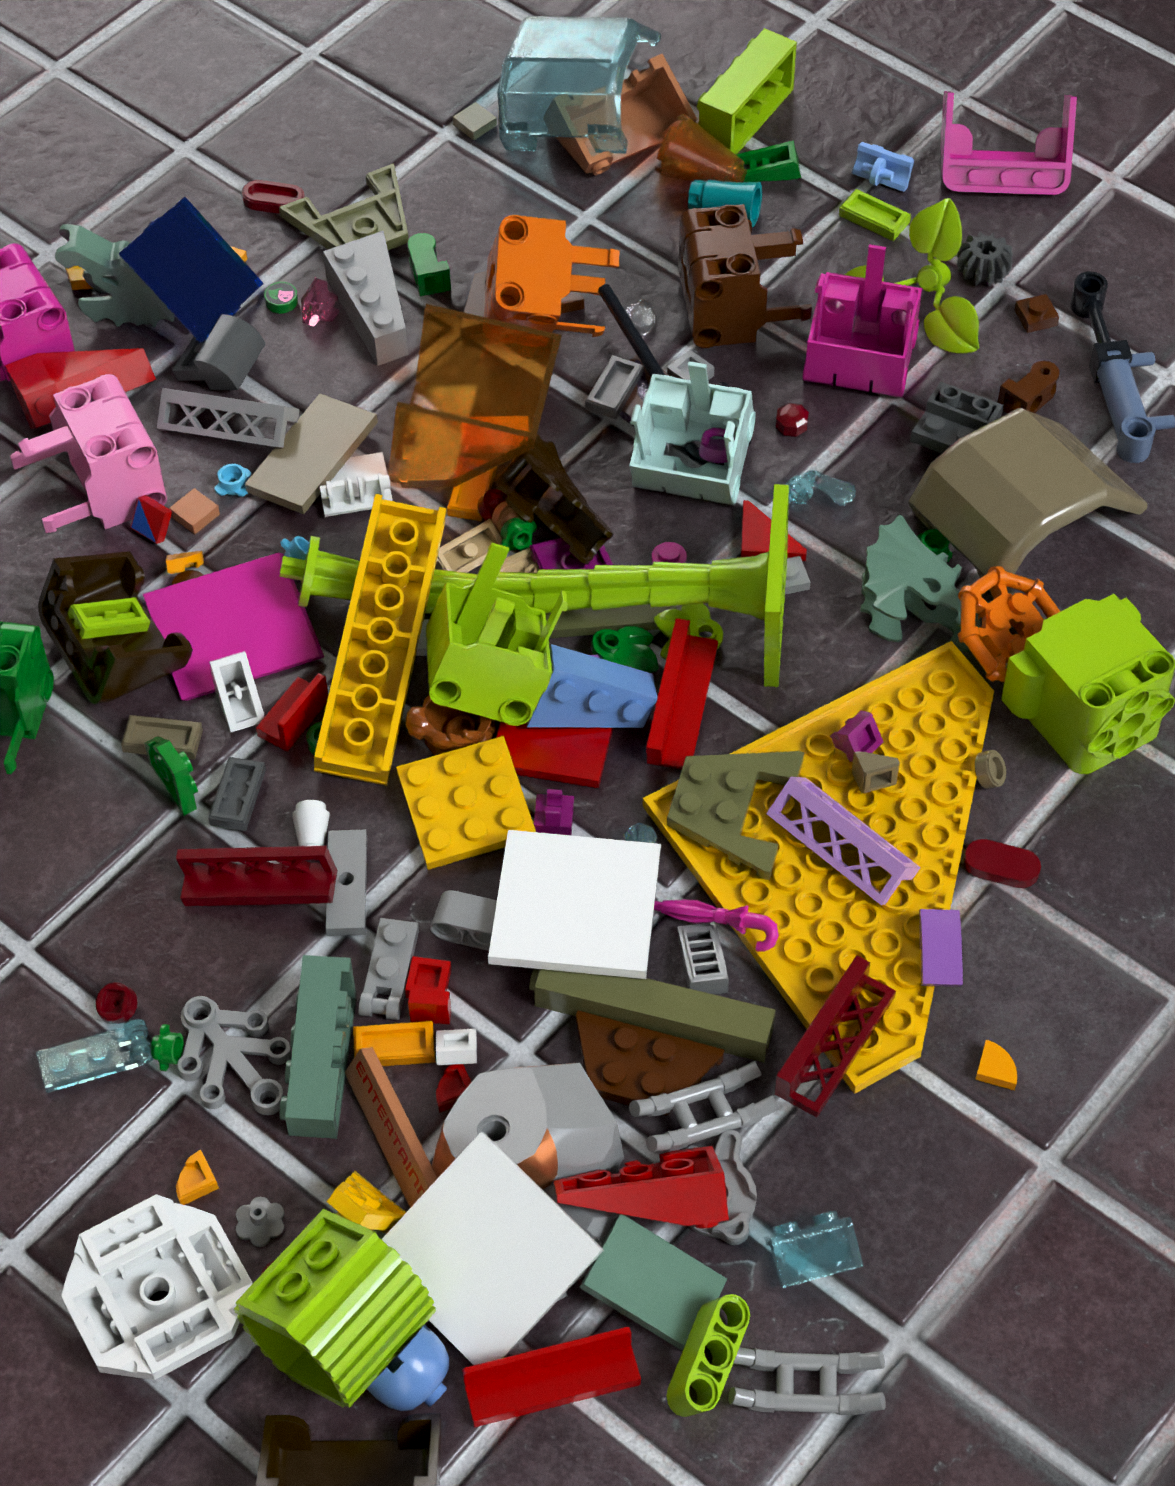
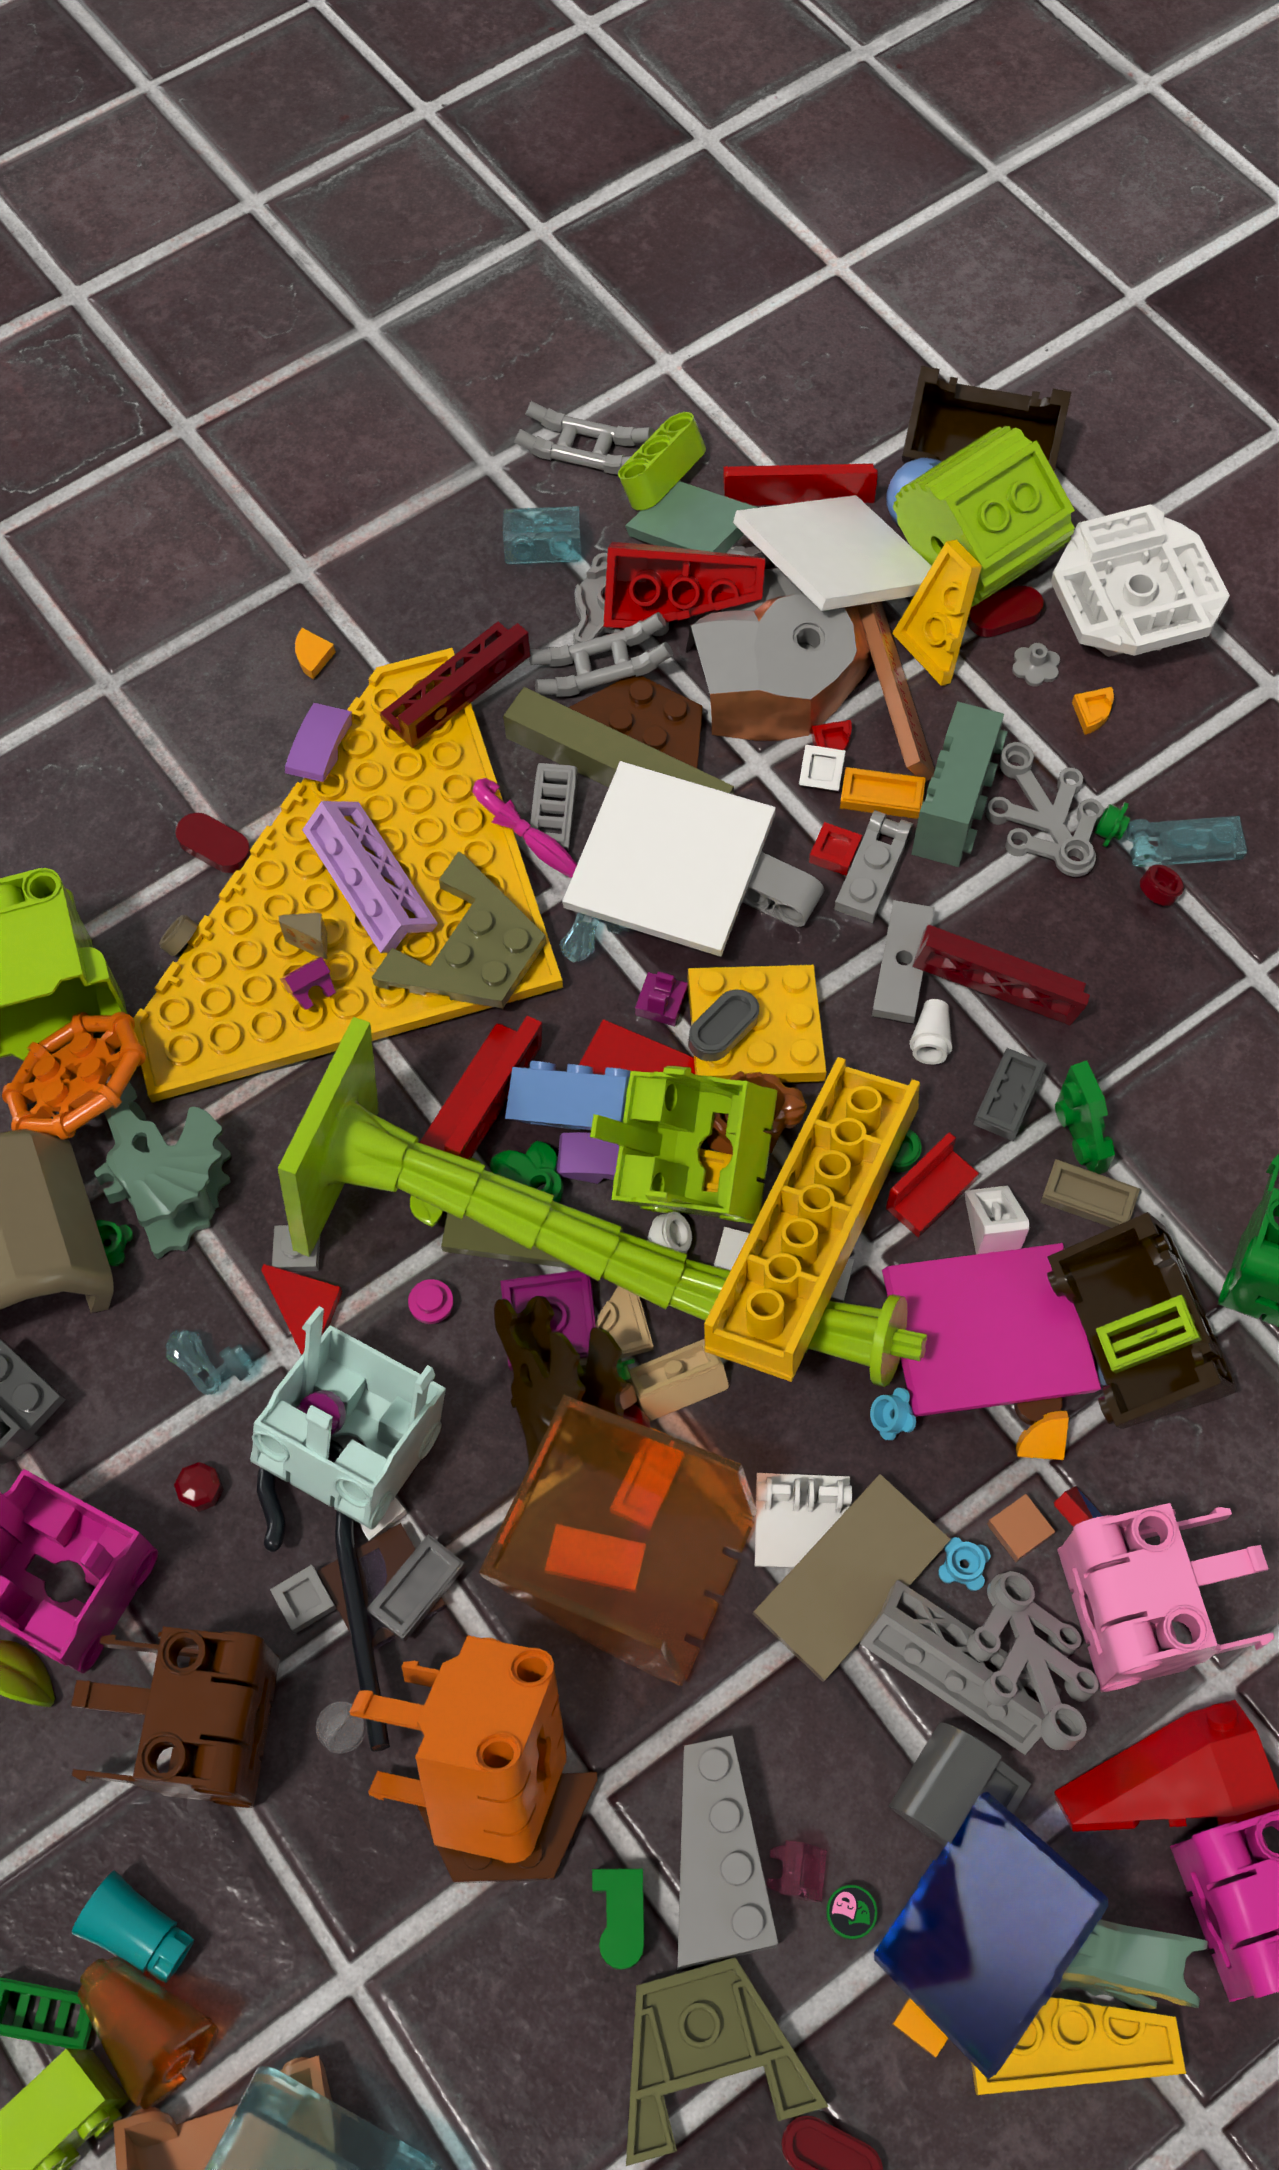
camera: 165 degrees left, 10 degrees up
red tile [408,989,451,1025] -> none
none -> dark grey tile [688,990,759,1061]
none -> light grey plant [967,1571,1099,1750]

